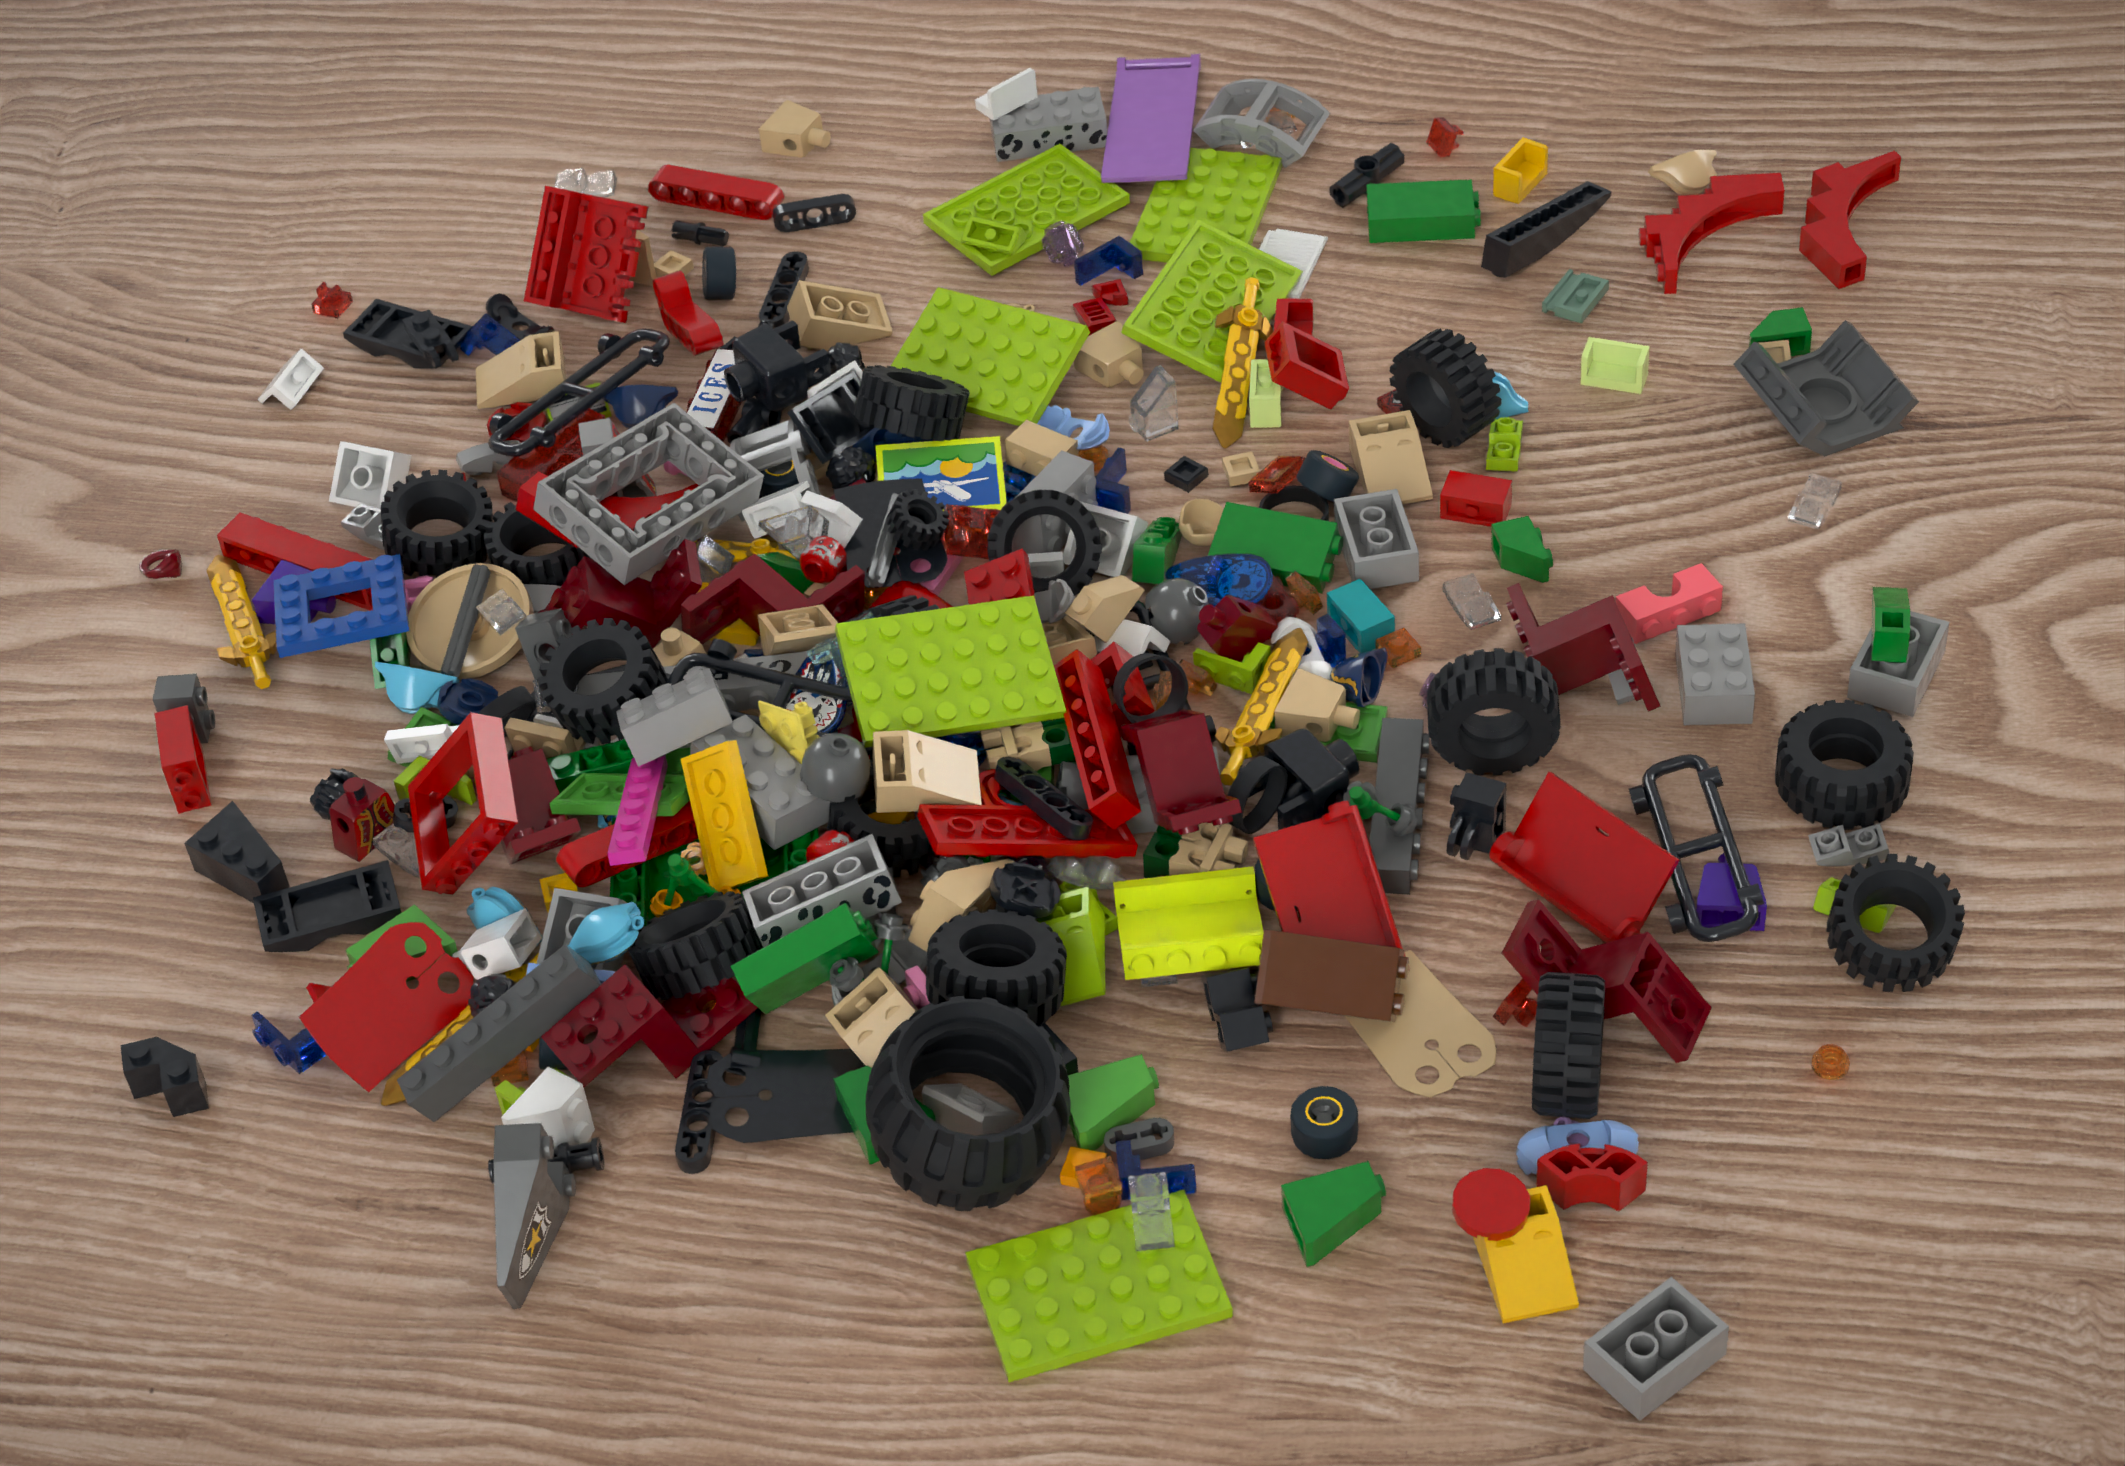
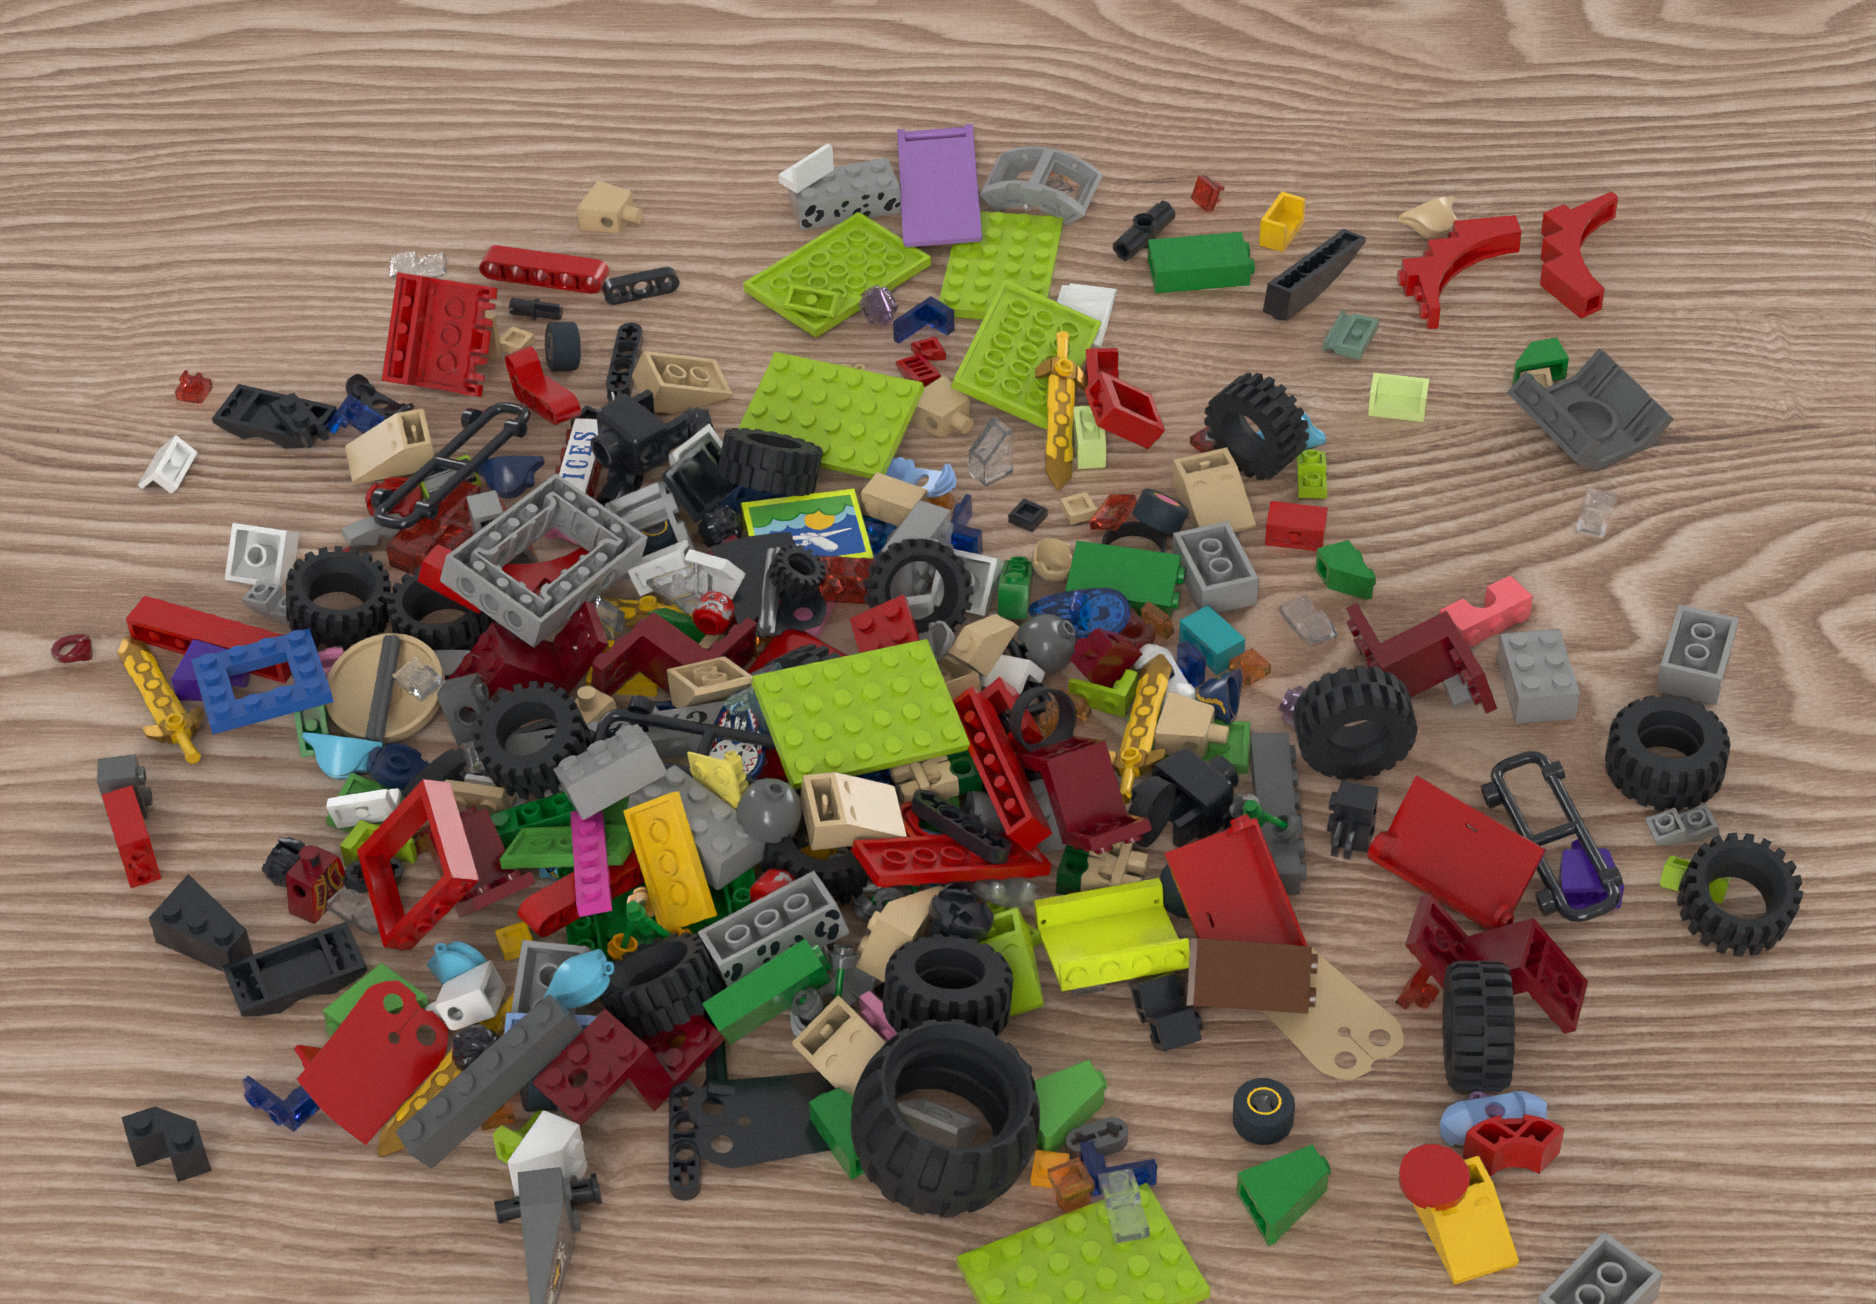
camera: 10 degrees left, 0 degrees up
clear orange plate [1811,1044,1850,1080] -> none
green slope [1871,587,1910,663] -> none

